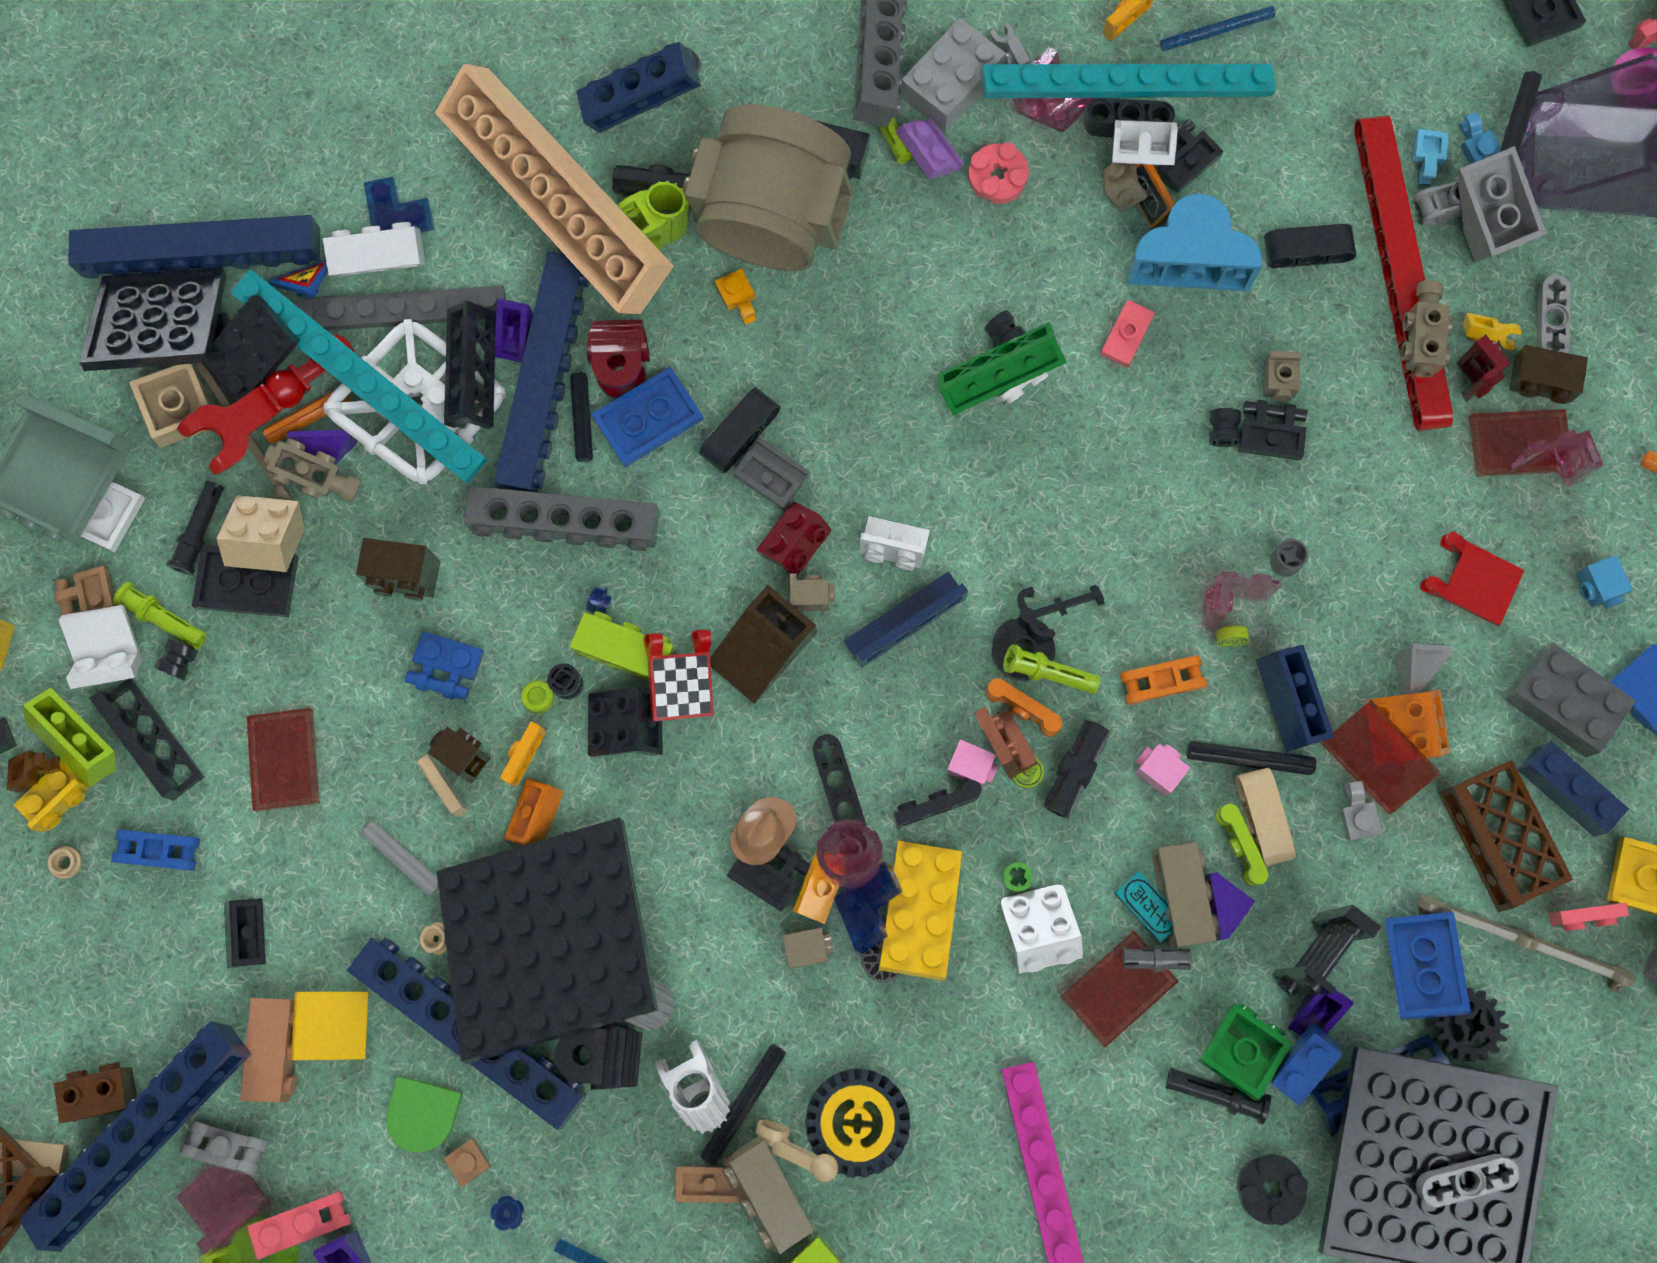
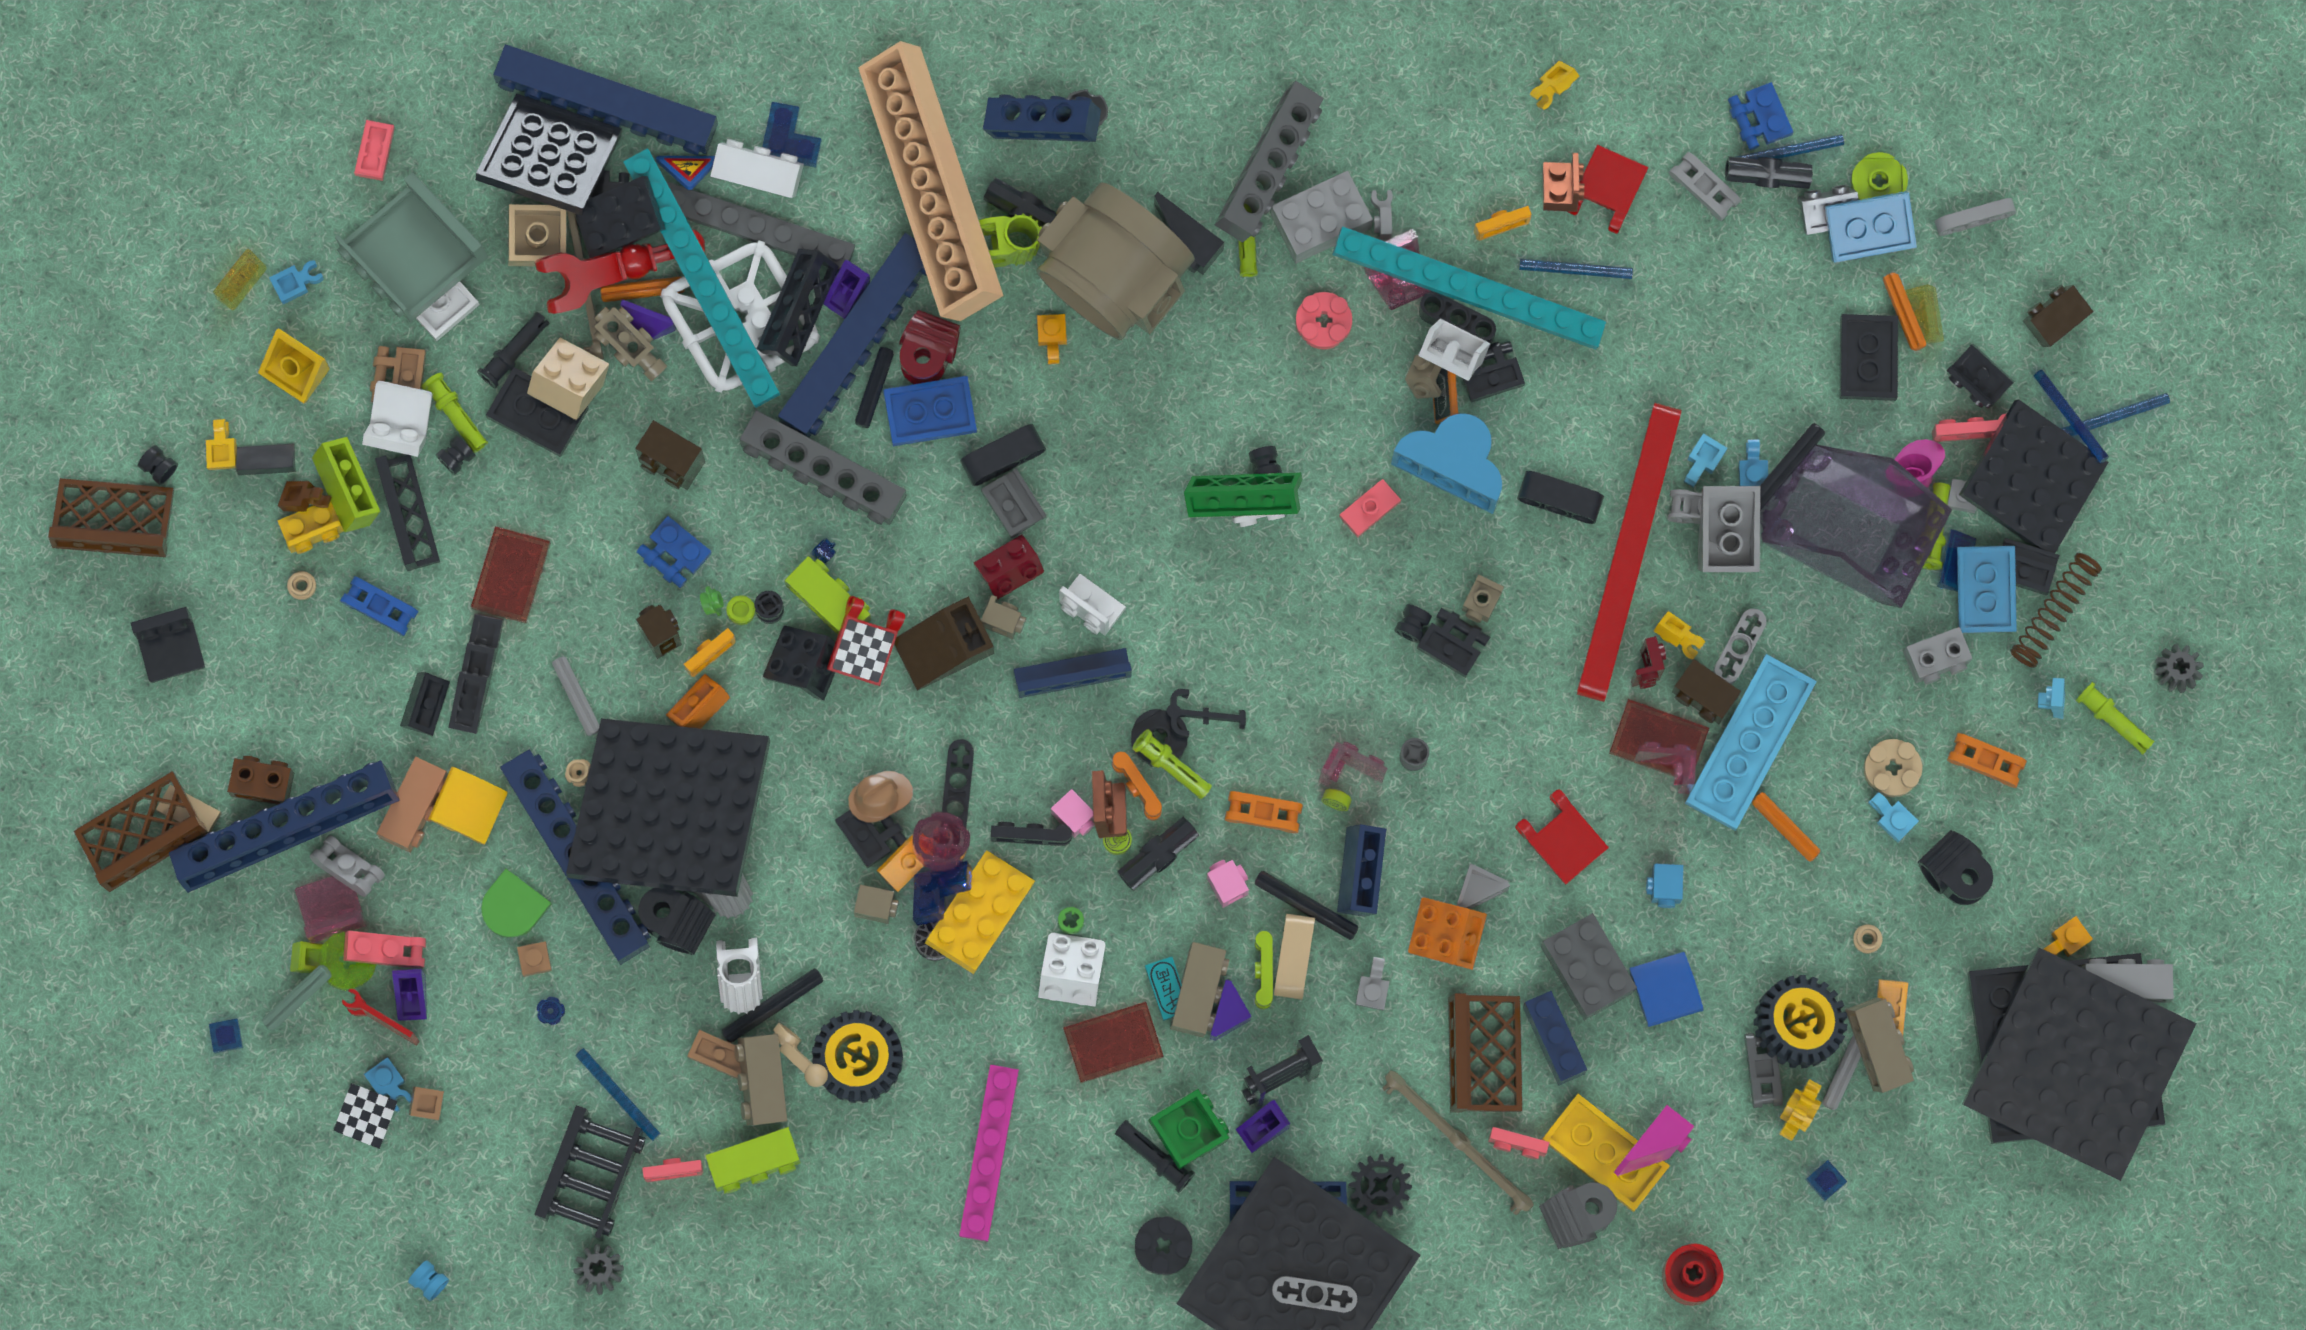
camera: 15 degrees right, 0 degrees up
tan tile [417,754,469,817] -> none
medium lavender plate [896,117,964,179] -> none
dark grey pin [1122,946,1192,972] -> none
blue brick [1271,1022,1343,1106] -> none
clear red tile [1321,699,1441,815] -> none
blue plate [1385,912,1471,1020] -> none
dark tan brick [1401,280,1453,377] -> none
none -> black slope [448,613,504,734]
none -> bright green plate [700,586,724,616]
none -> medium azure plate [1685,654,1817,831]

